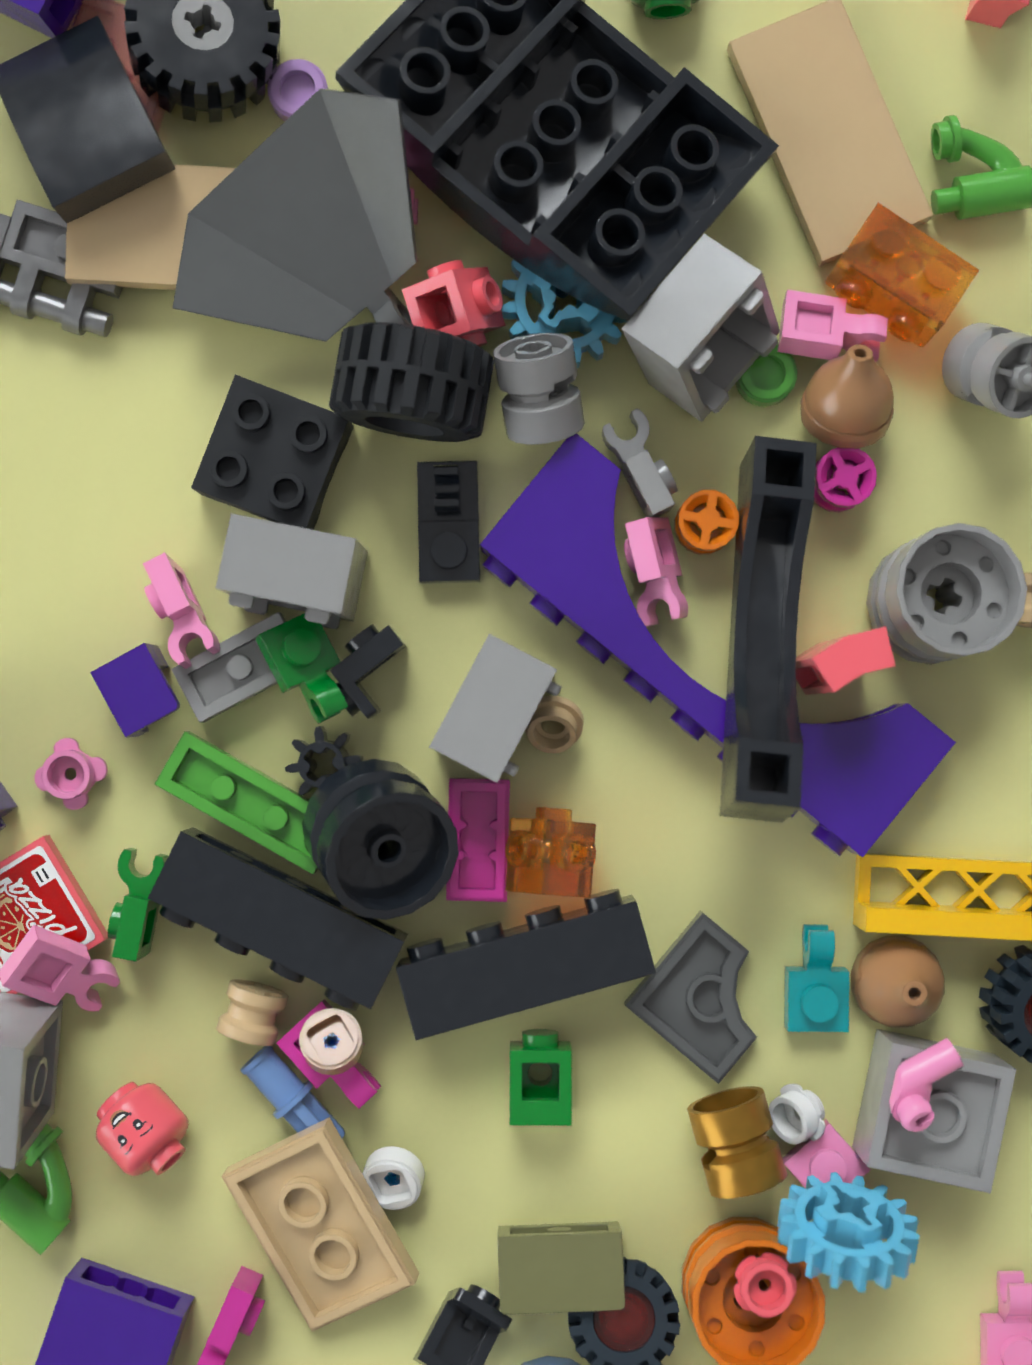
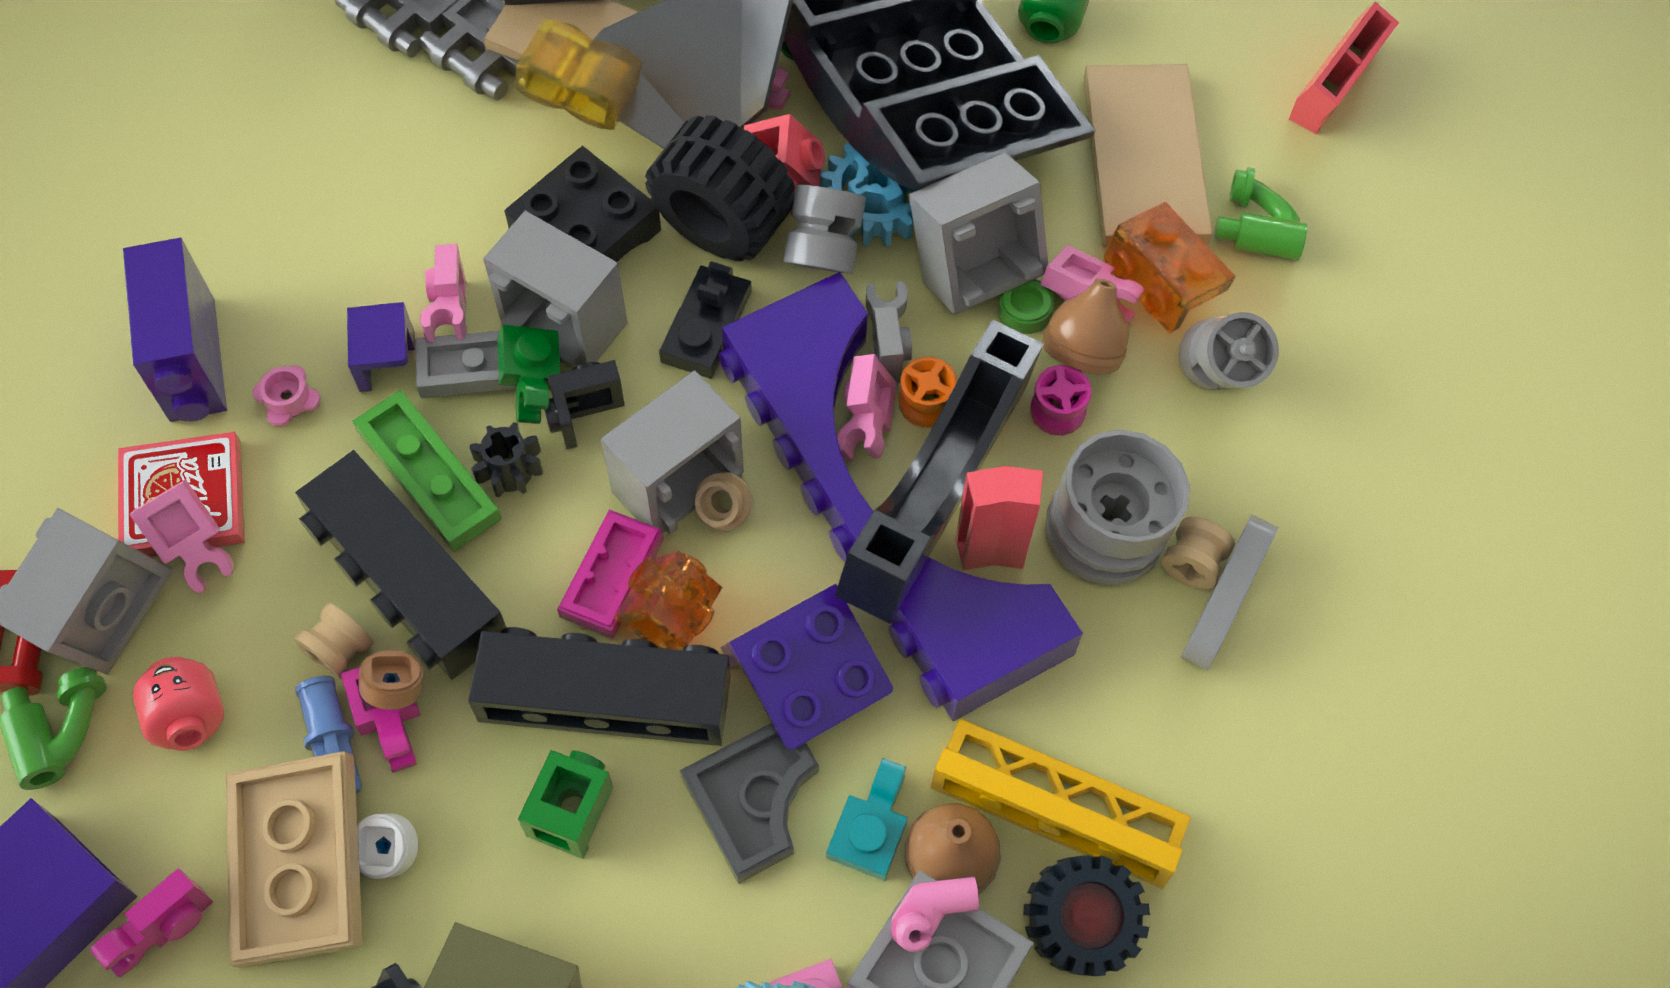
camera: 15 degrees right, 25 degrees down
green plate [108,847,168,962] -> none
black wheel [302,759,459,920] -> none
pearl gold wheel [687,1086,787,1199] -> none
white plate [769,1084,826,1144] -> none
none -> clear yellow brick [515,19,642,130]
none -> dark purple bracket [720,584,893,750]

